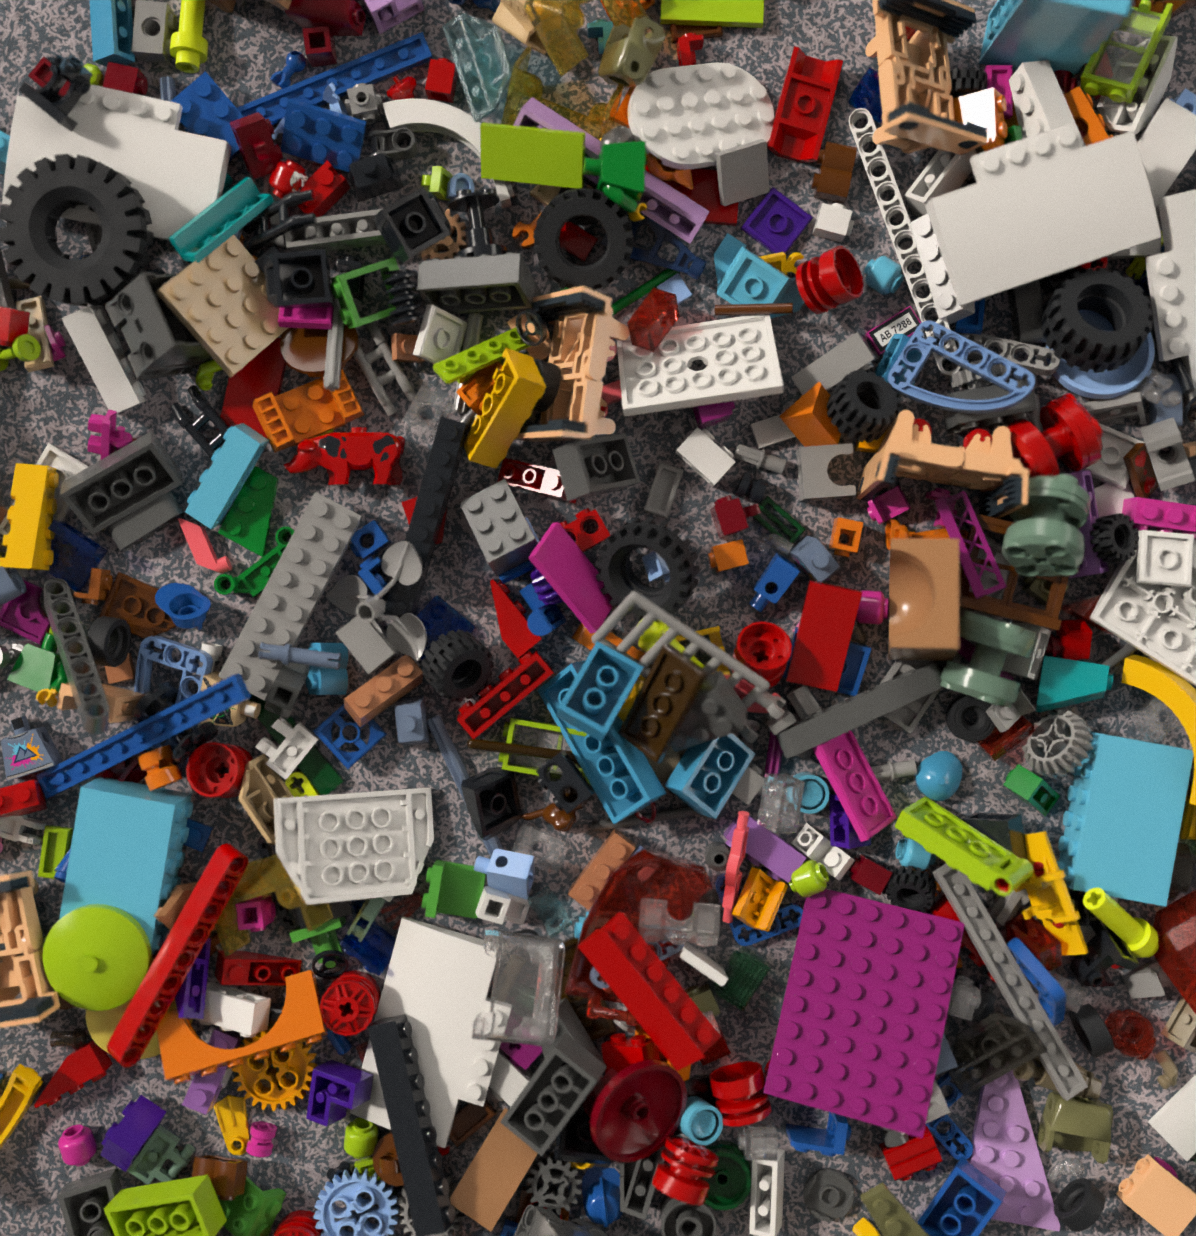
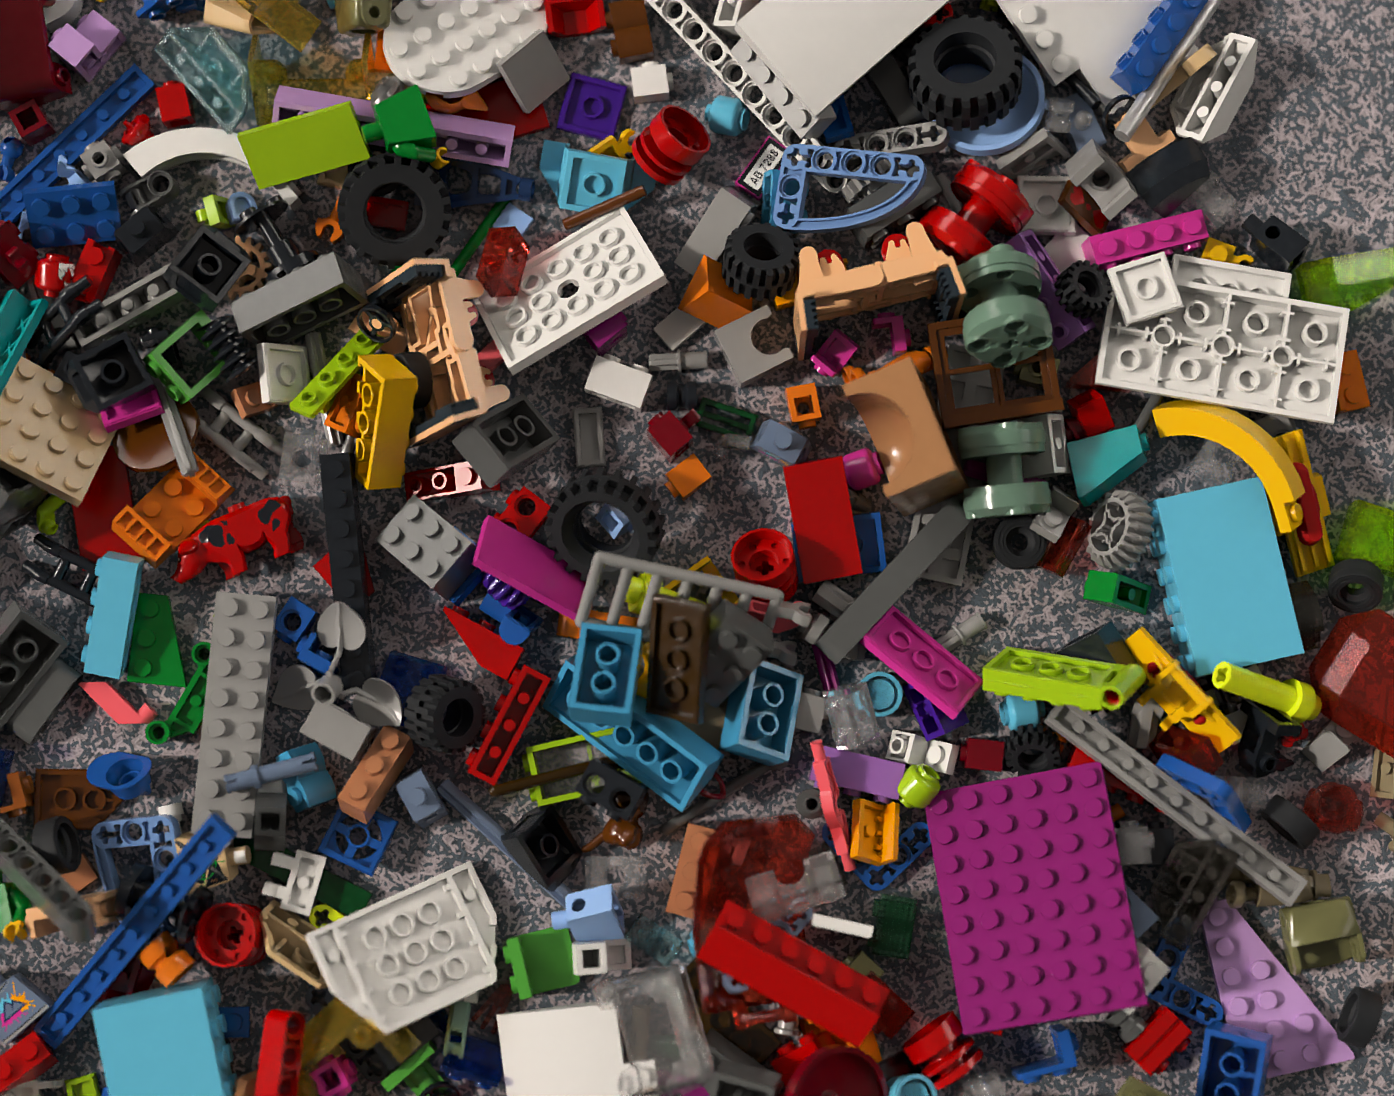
camera: 25 degrees left, 5 degrees down
blue torso [749,552,800,612] -> none
dark azure hat [915,751,962,801] -> none
magenta fence [934,491,1007,599] -> none
clear arm [1045,1157,1085,1184] -> none

